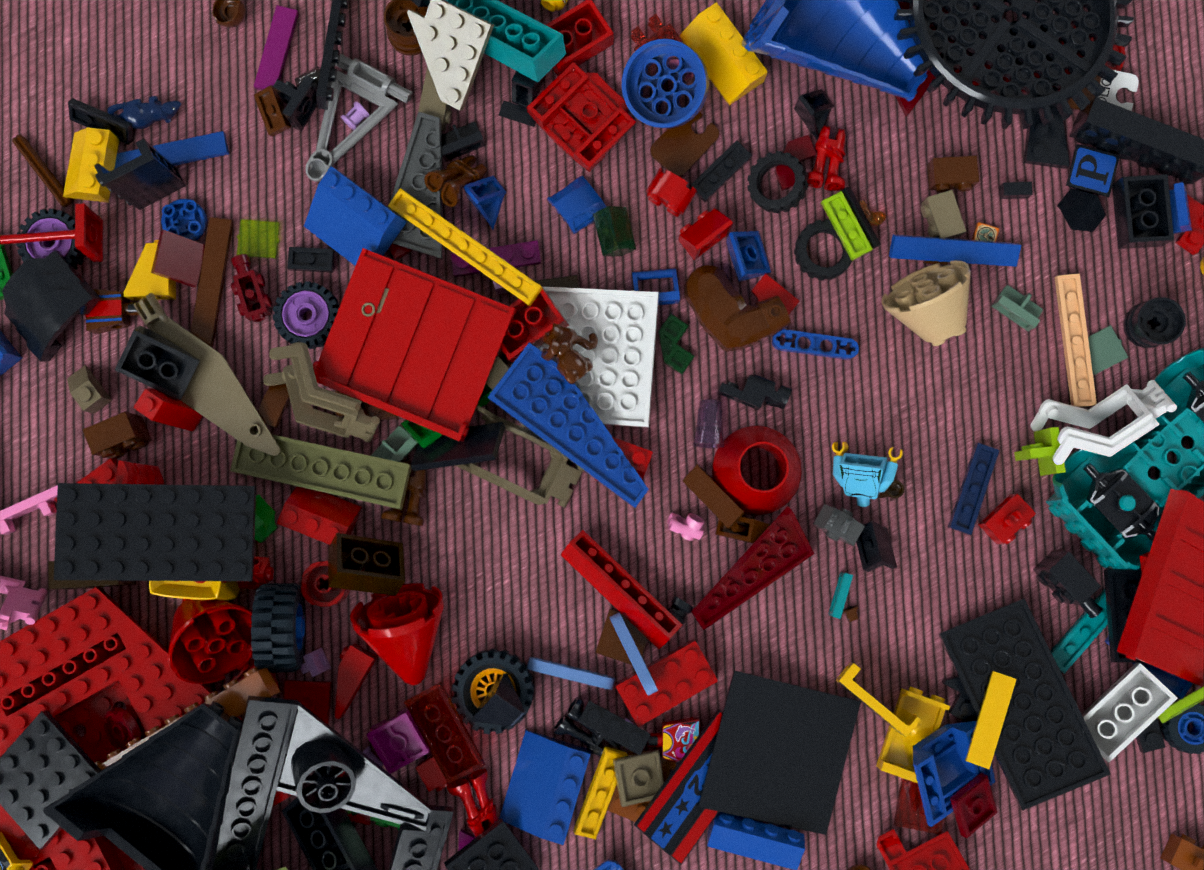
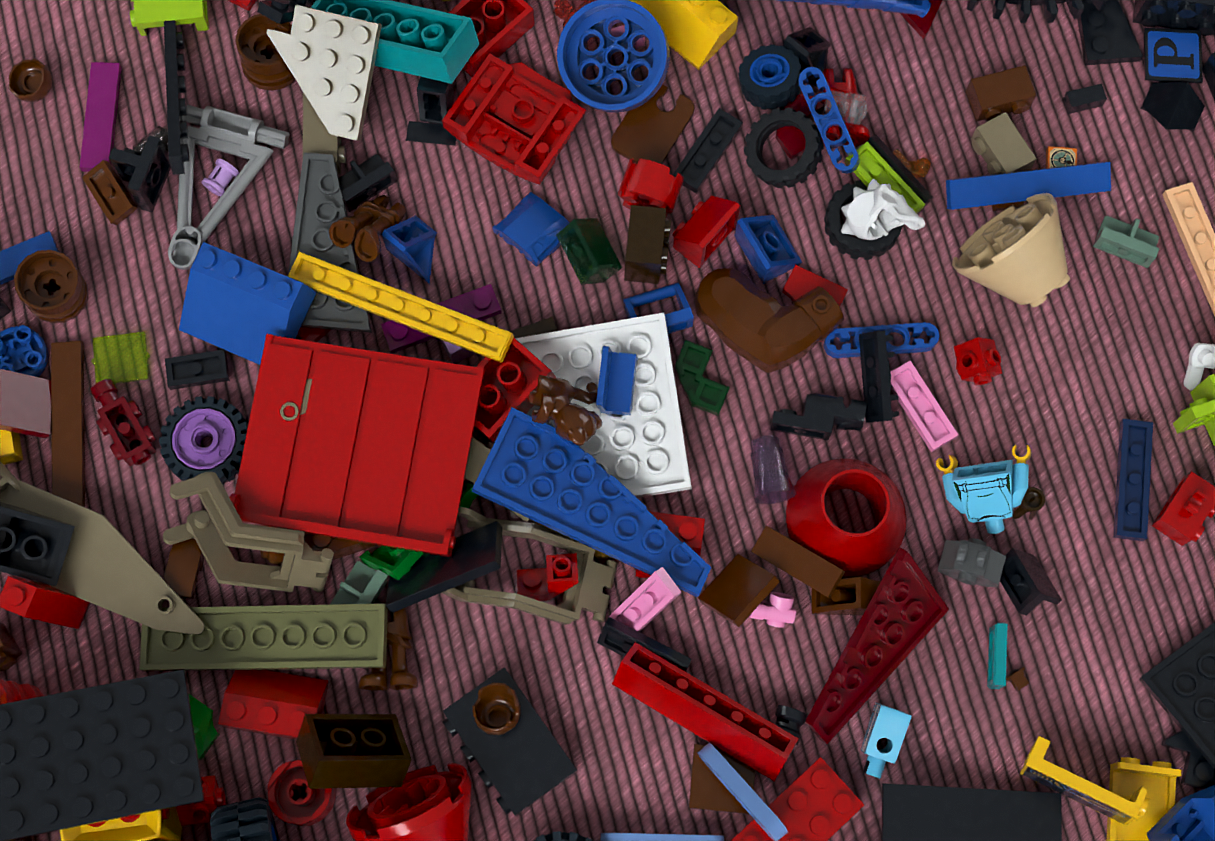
camera: 15 degrees left, 10 degrees down
none -> reddish brown wheel [14,250,88,323]
none -> black panel [442,667,578,817]
none -> reddish brown hair [472,682,521,735]
none -> red slope [517,553,579,601]
none -> blue panel [596,346,638,415]
none -> black tile [597,617,692,672]
none -> bright pink plate [609,567,681,632]
none -> dark brown brick [624,205,671,284]
none -> reddish brown tile [698,554,780,627]
none -> black wheel [738,45,802,110]
none -> blue beam [798,67,860,174]
none -> clear bracket [823,90,867,125]
none -> white head [841,179,925,240]
none -> black plate [859,331,900,423]
none -> medium azure torso [861,702,912,778]
none -> bright pink plate [890,360,958,452]
none -> red brick [954,337,1002,385]

